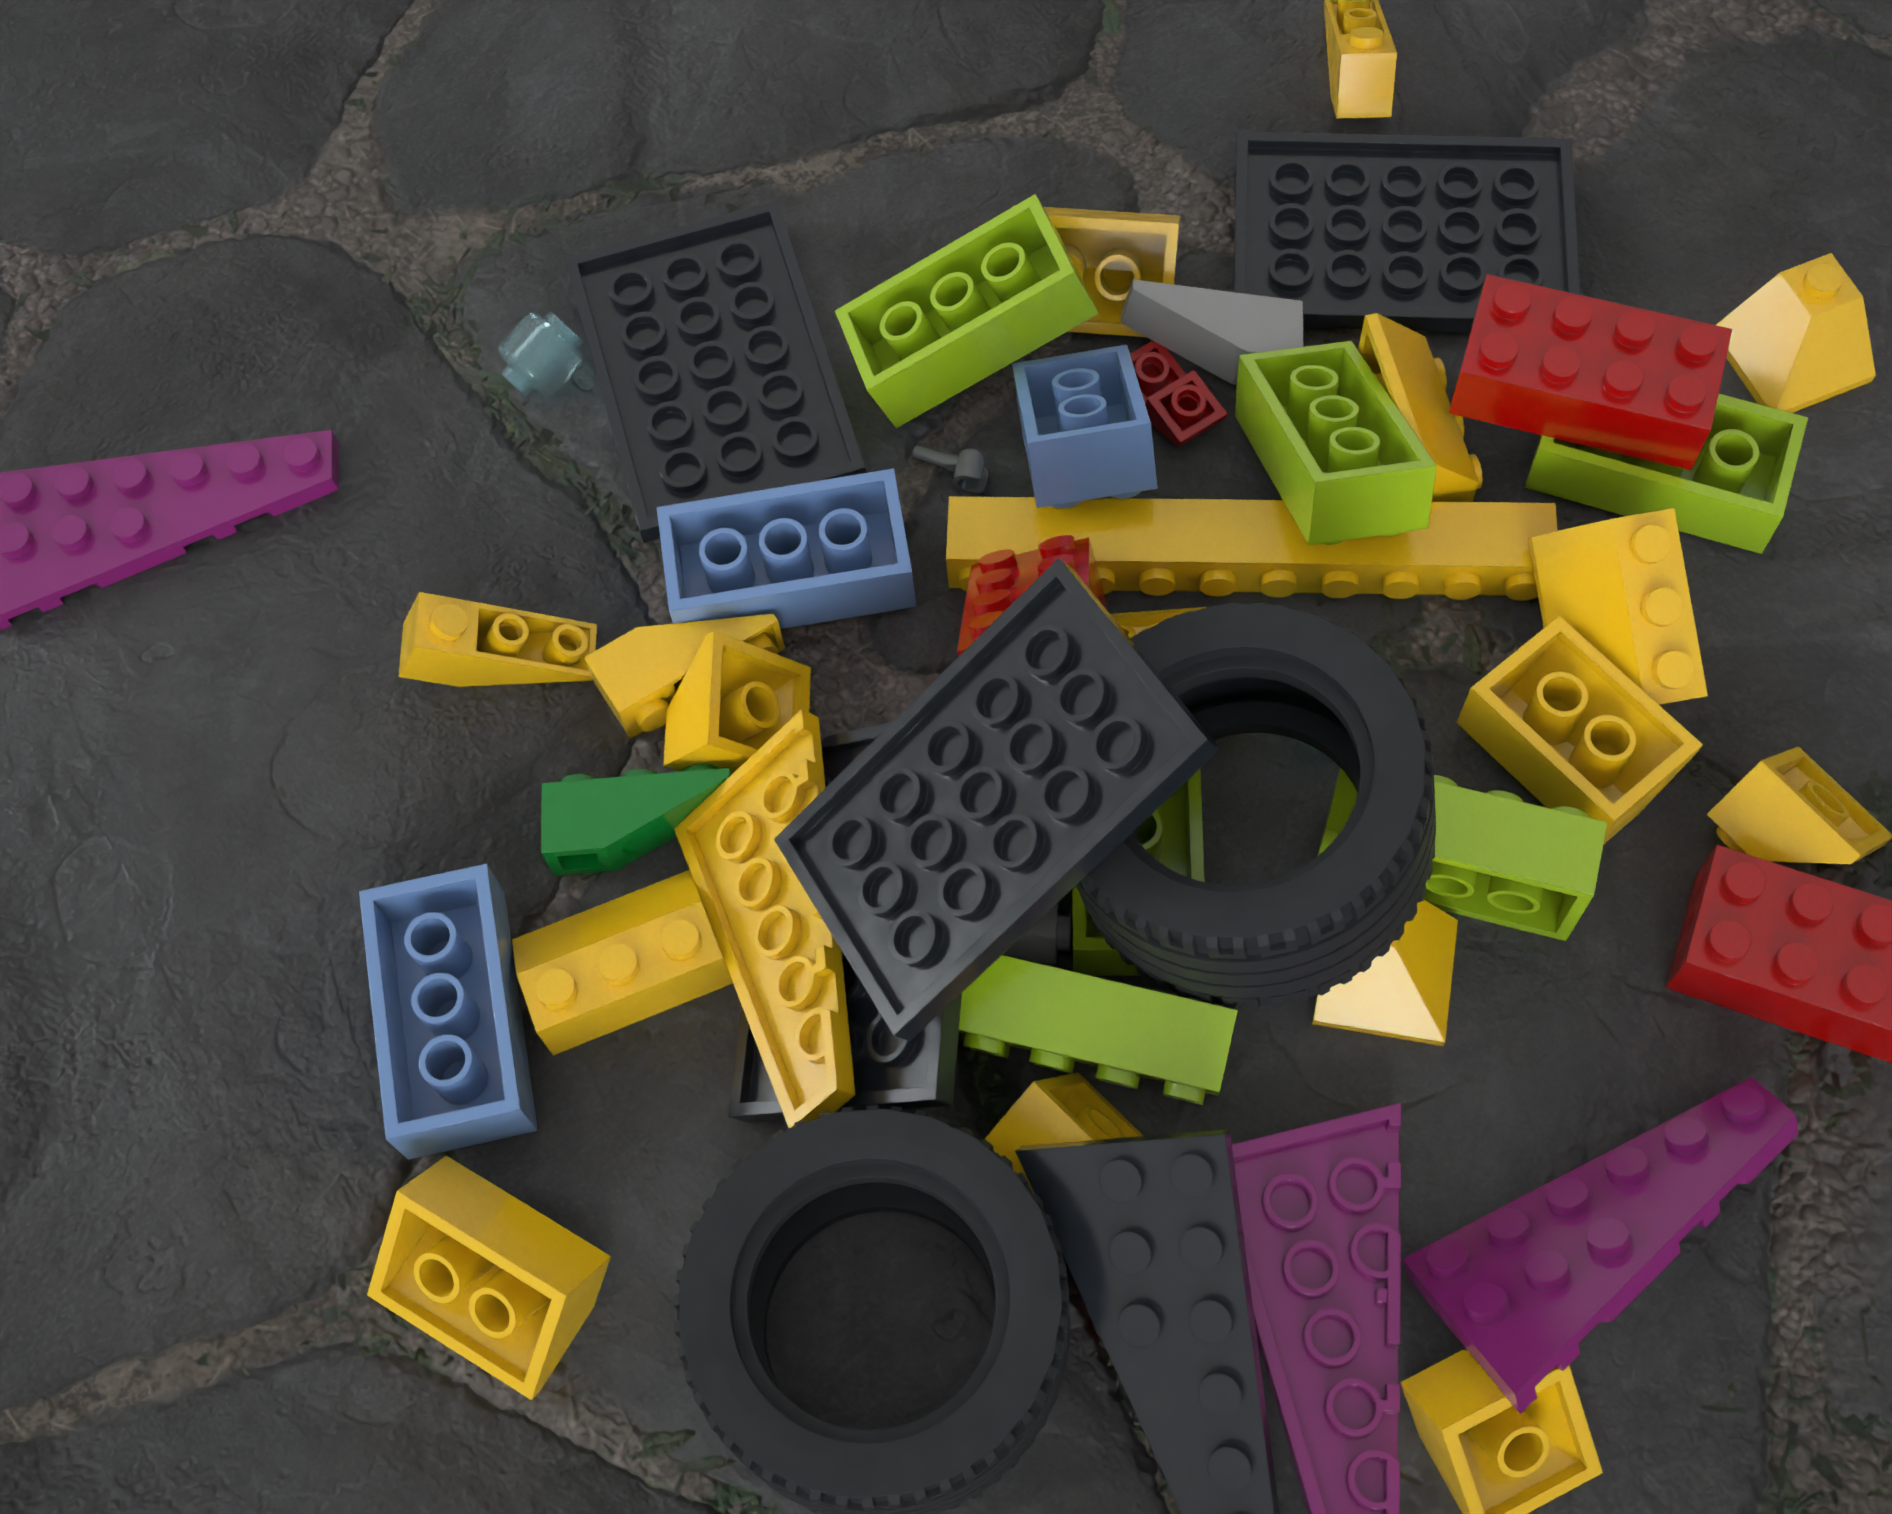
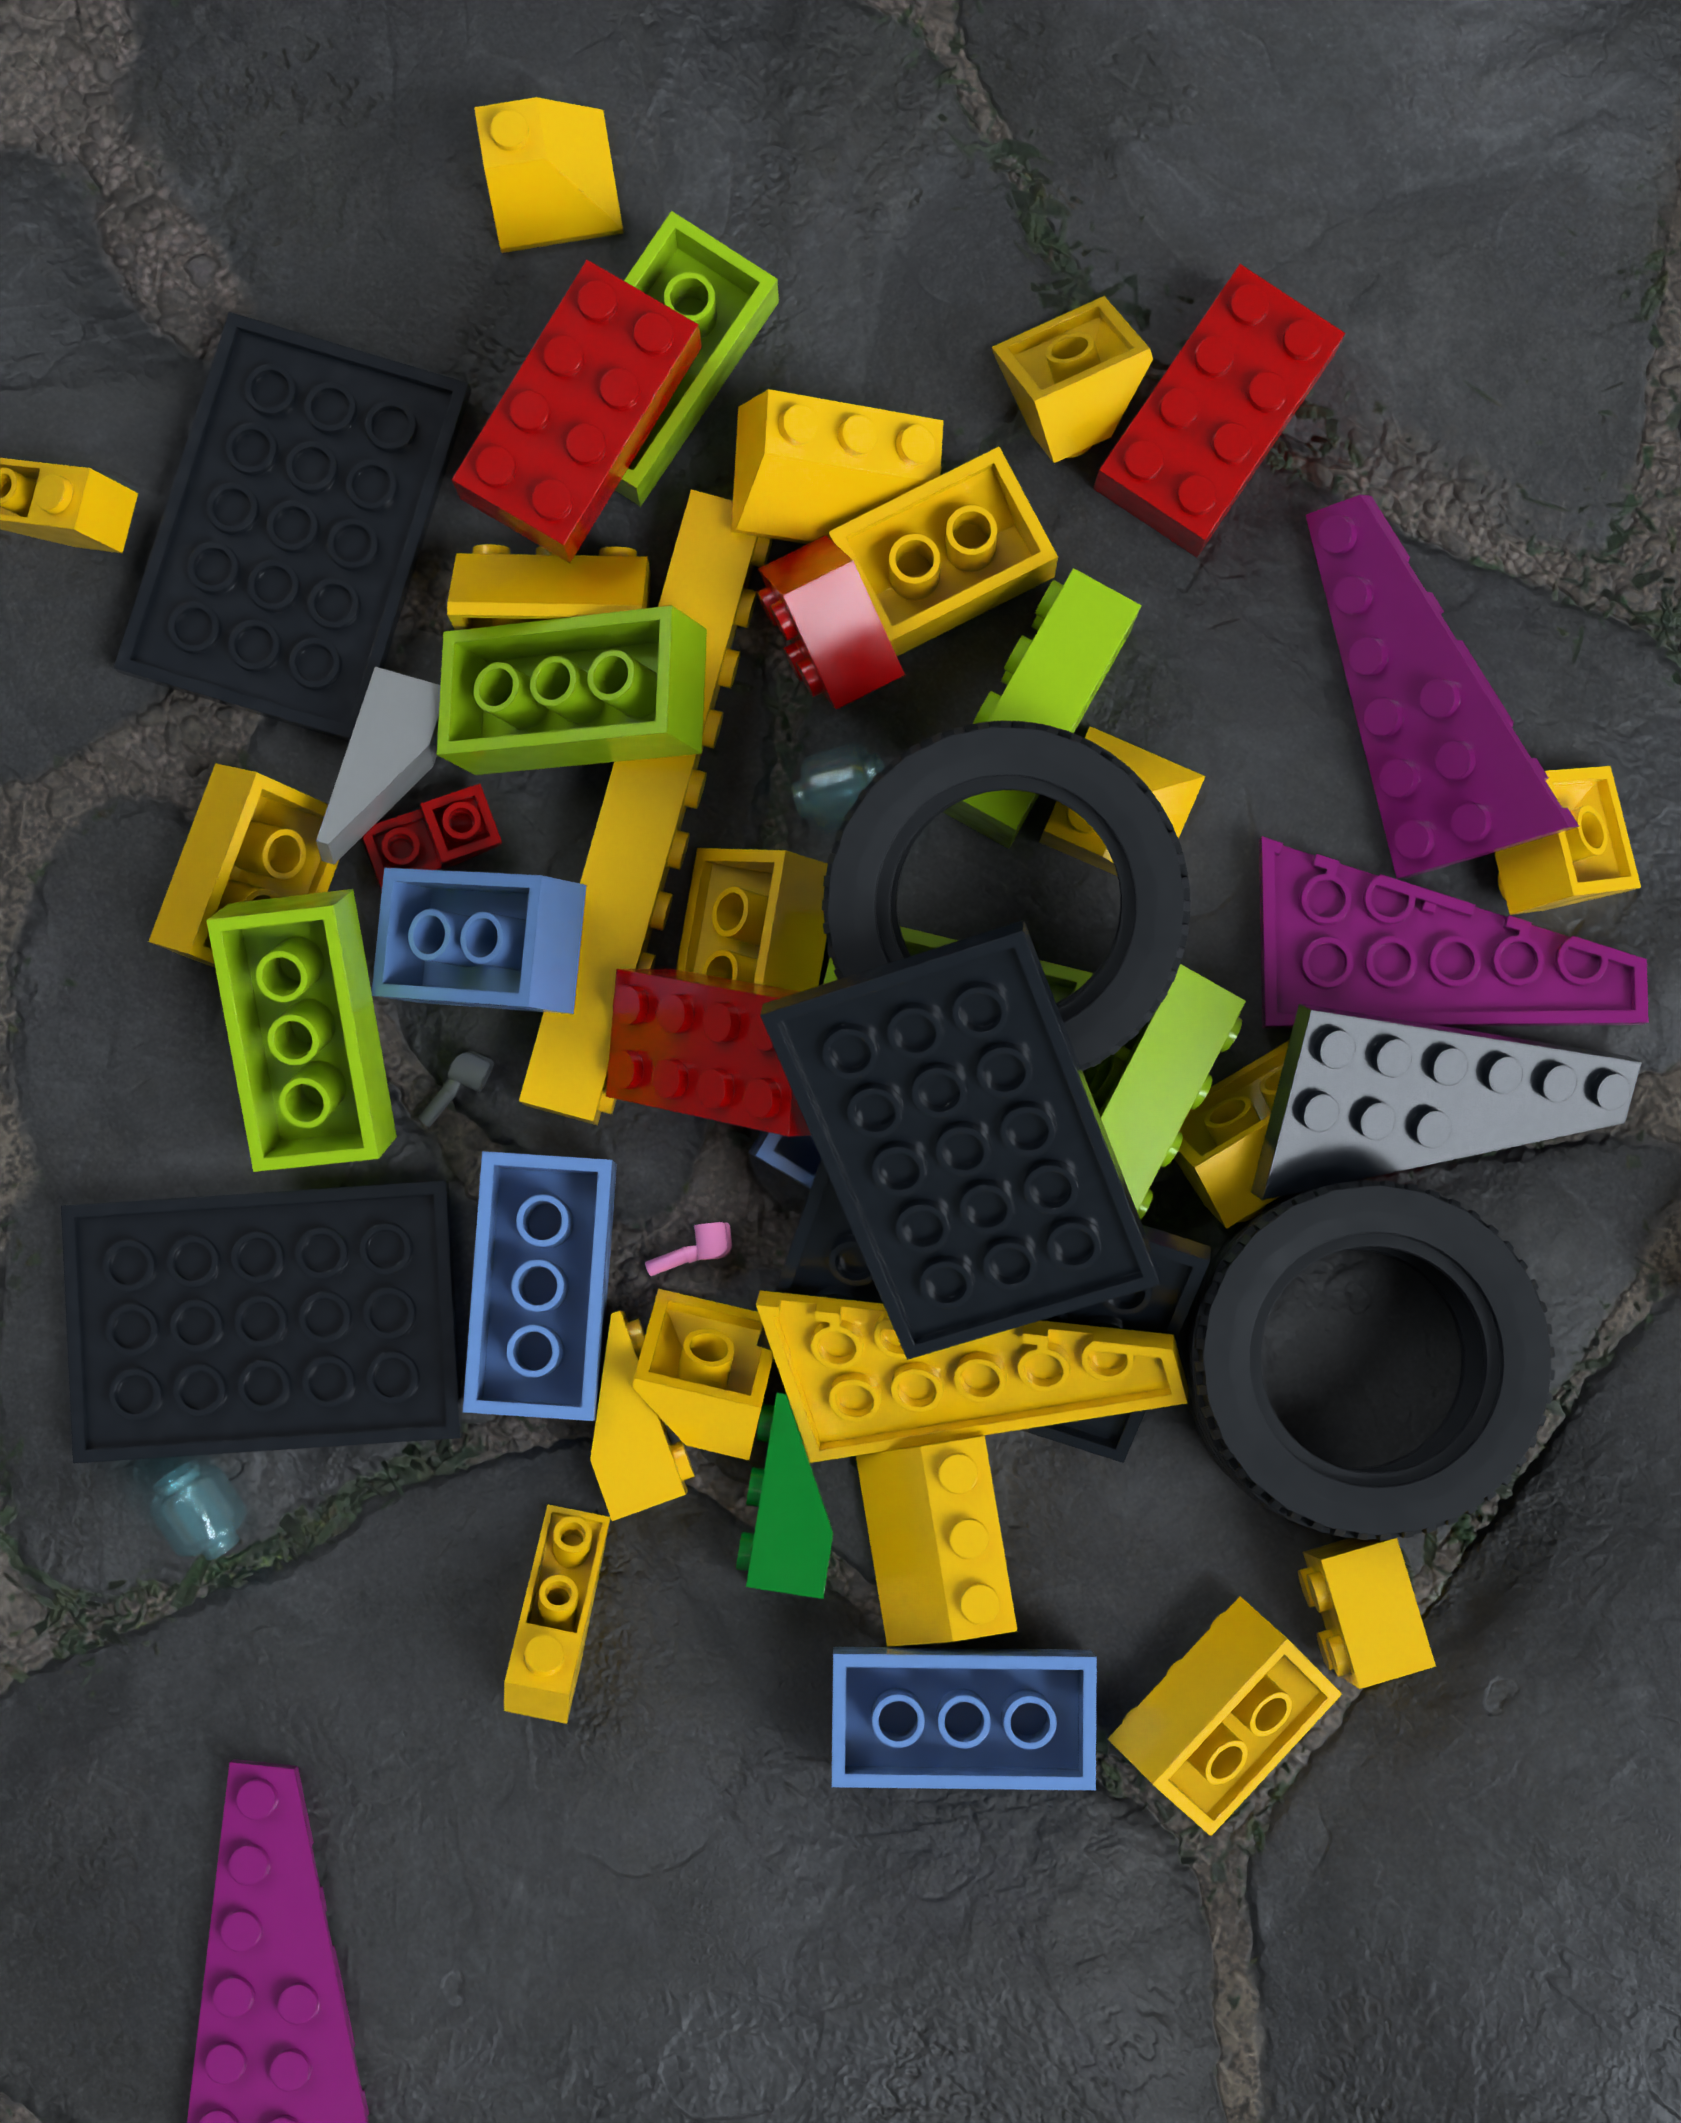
camera: 85 degrees left, 20 degrees up
none -> bright pink hand [645,1222,732,1276]
none -> red brick [757,535,905,709]
none -> yellow brick [1298,1538,1436,1689]

